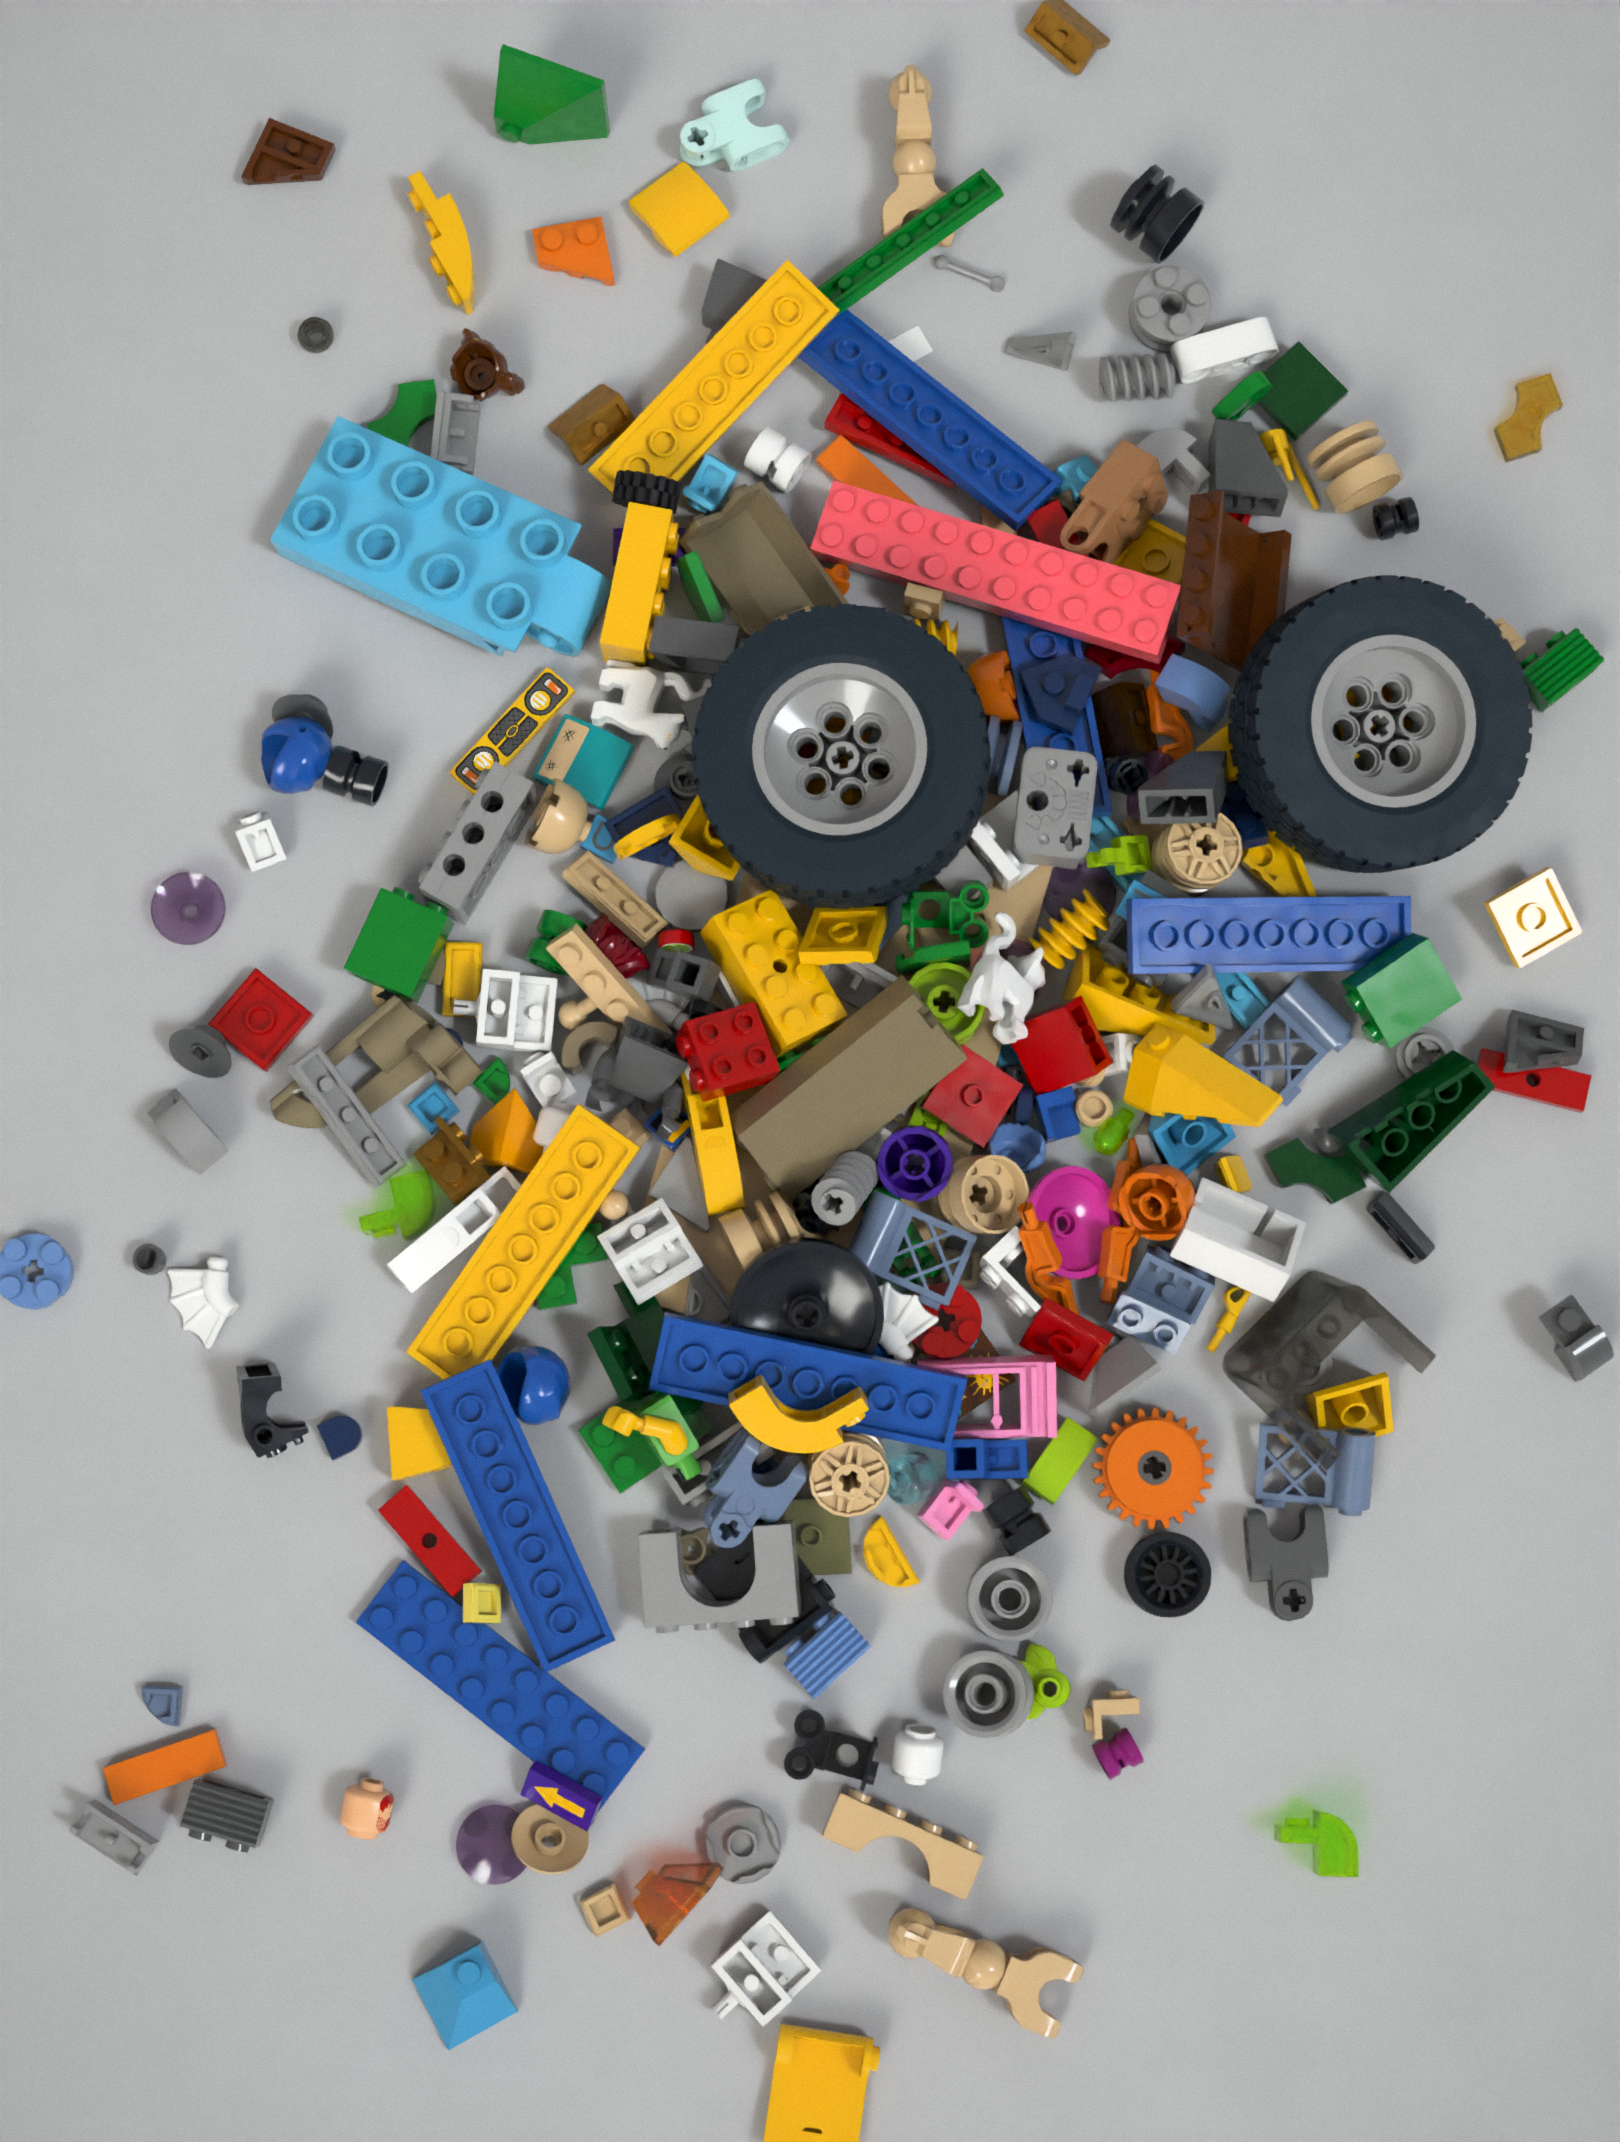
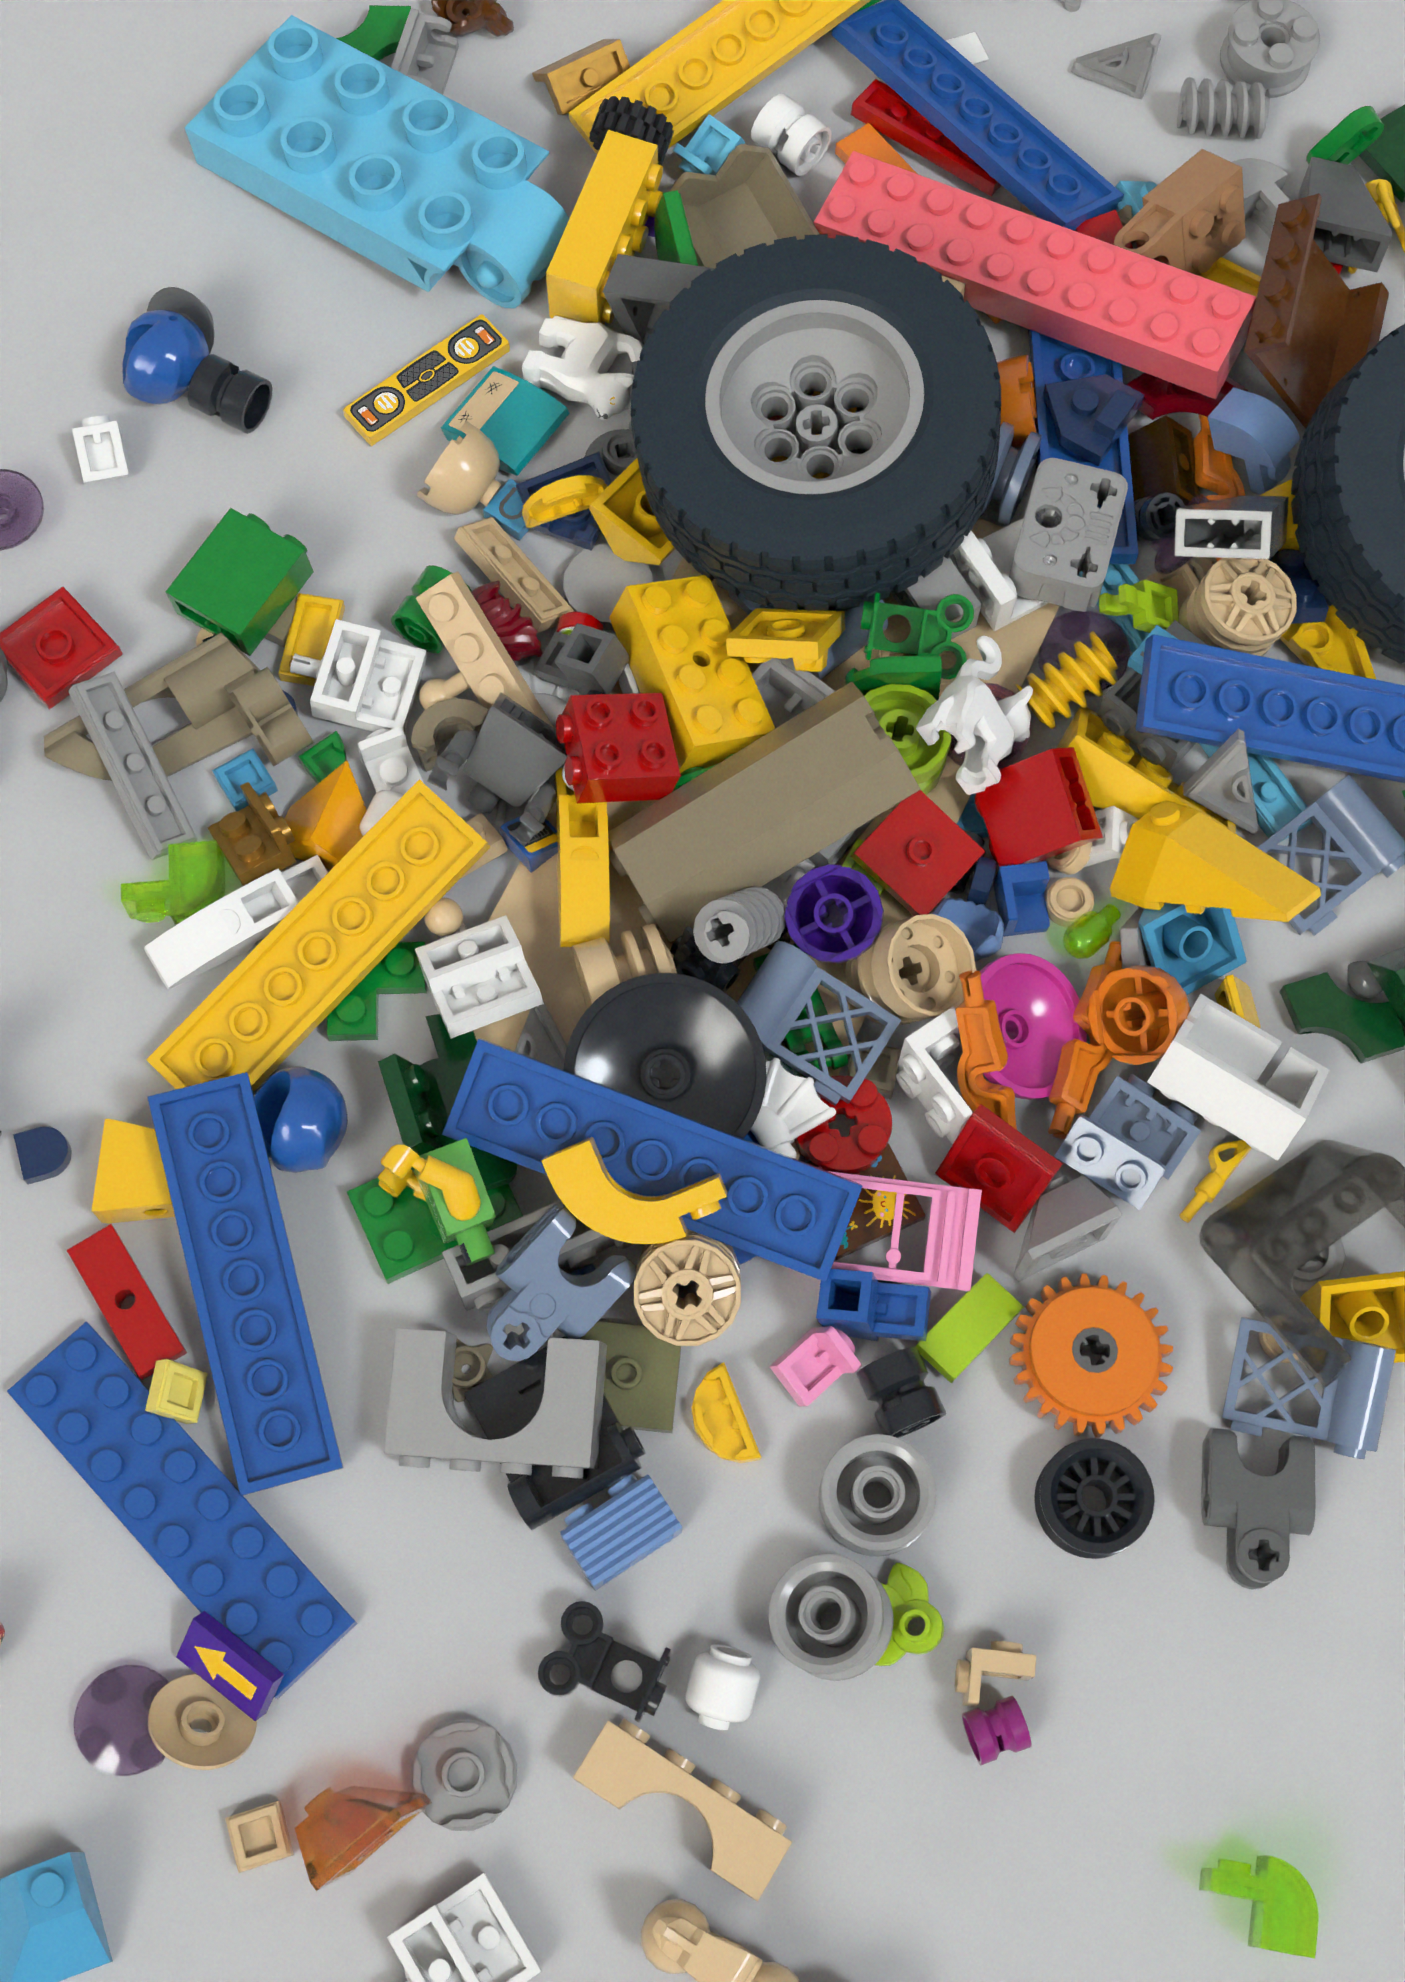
camera: 10 degrees right, 10 degrees down
light grey brick [418,761,539,925] -> none
light grey tile [648,1136,710,1233] -> none
clear light blue head [887,1451,939,1505] -> none
white beam [1170,317,1279,384] -> none

